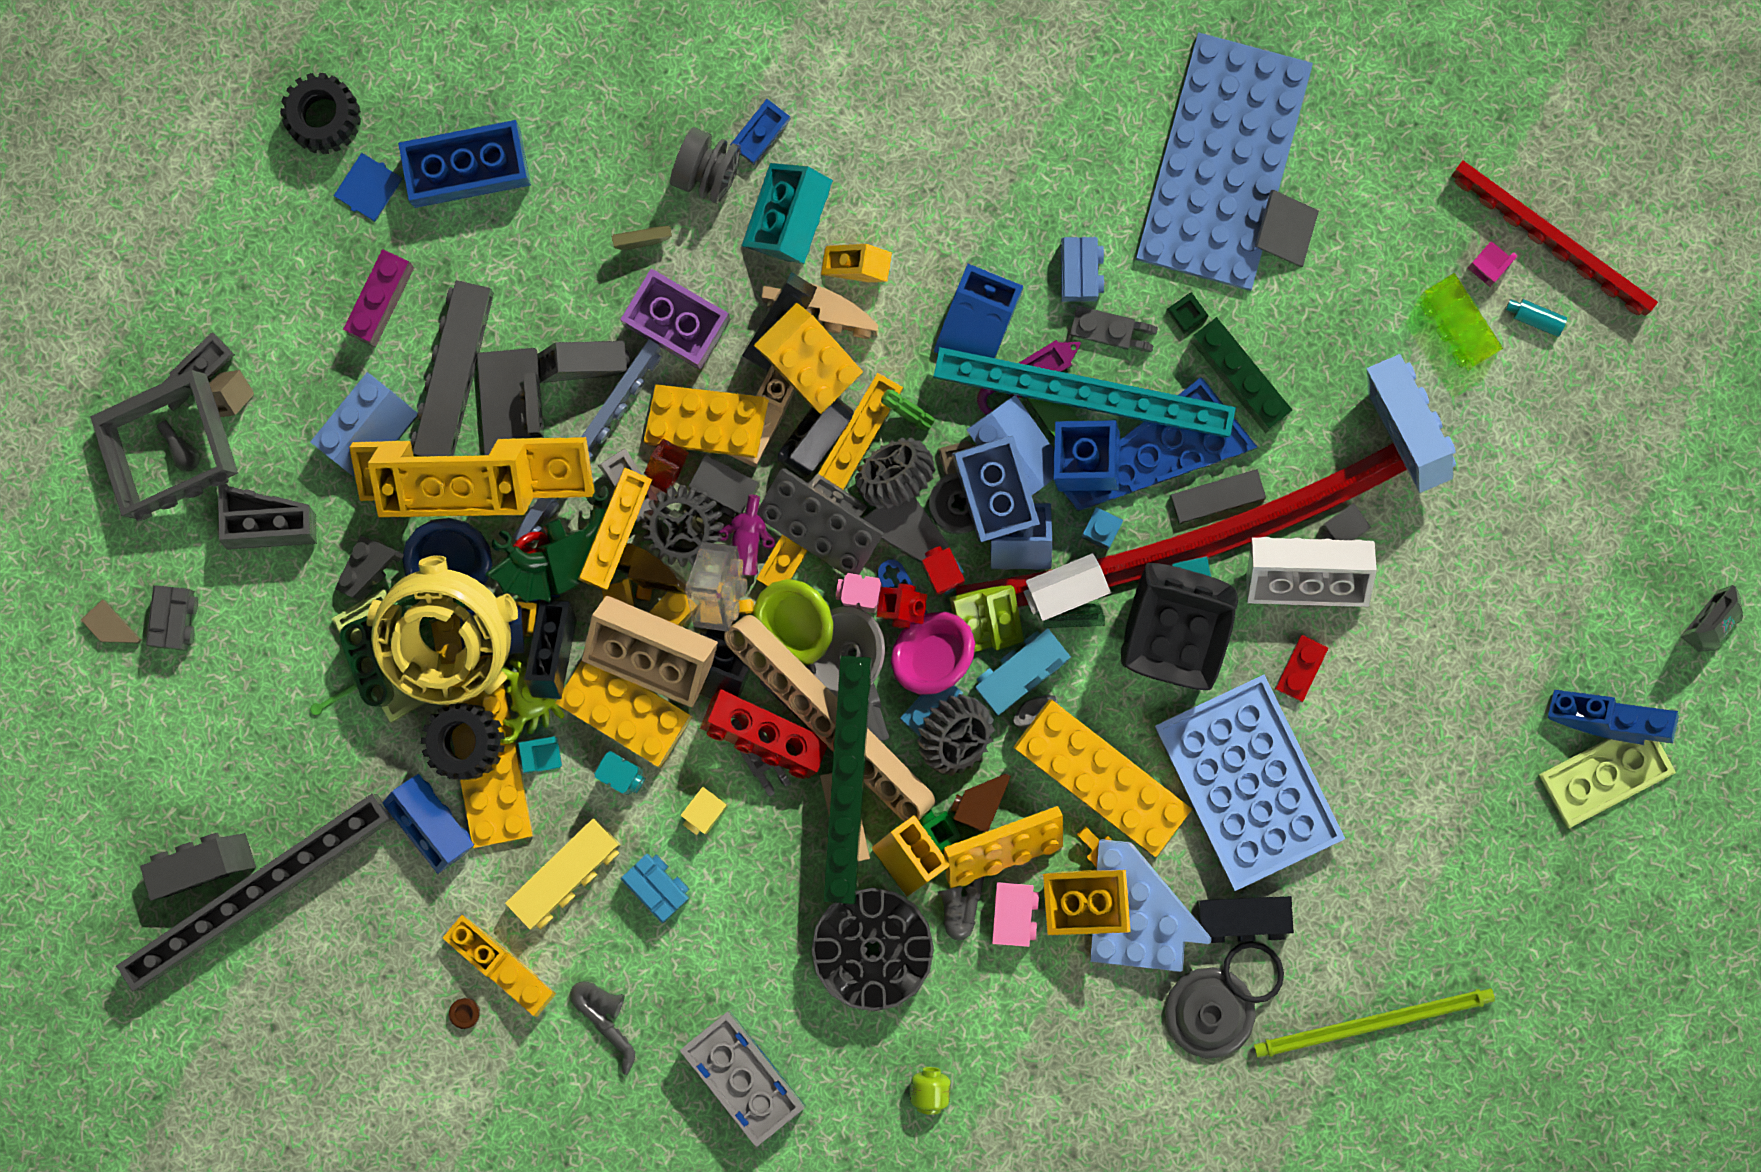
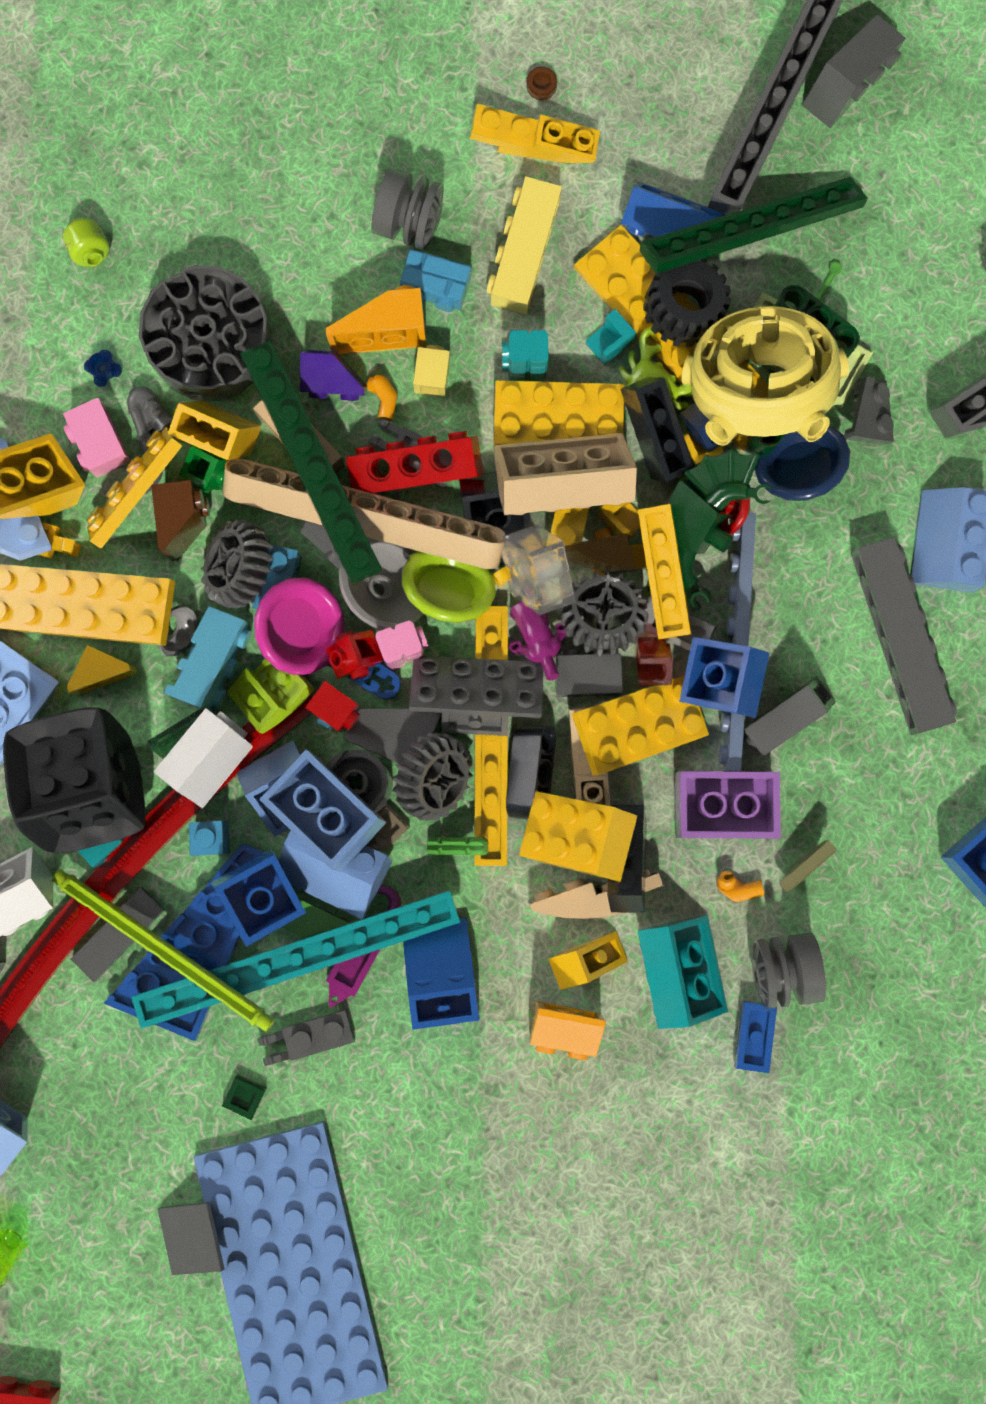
camera: 140 degrees right, 0 degrees up
yellow bracket [349,437,595,517] -> none
dark grey bracket [477,348,544,455] -> none
dark grey piece [570,981,636,1075] -> none
light grey piece [679,1010,806,1148] -> none
medium blue brick [1061,237,1104,302] -> none
dark green brick [1191,317,1293,433] -> none
none -> lime piece [51,869,275,1032]
none -> yellow slope [67,645,138,696]
none -> clear blue plate [84,350,122,387]
none -> dark purple slope [300,349,367,401]
none -> light orange slope [326,285,426,355]
none -> light orange arm [367,374,398,421]
none -> dark grey wheel [371,167,444,250]
none -> light orange slope [529,1001,606,1060]
none -> dark green plate [639,177,868,274]
none -> blue brick [679,637,770,718]
none -> light orange arm [716,871,764,902]

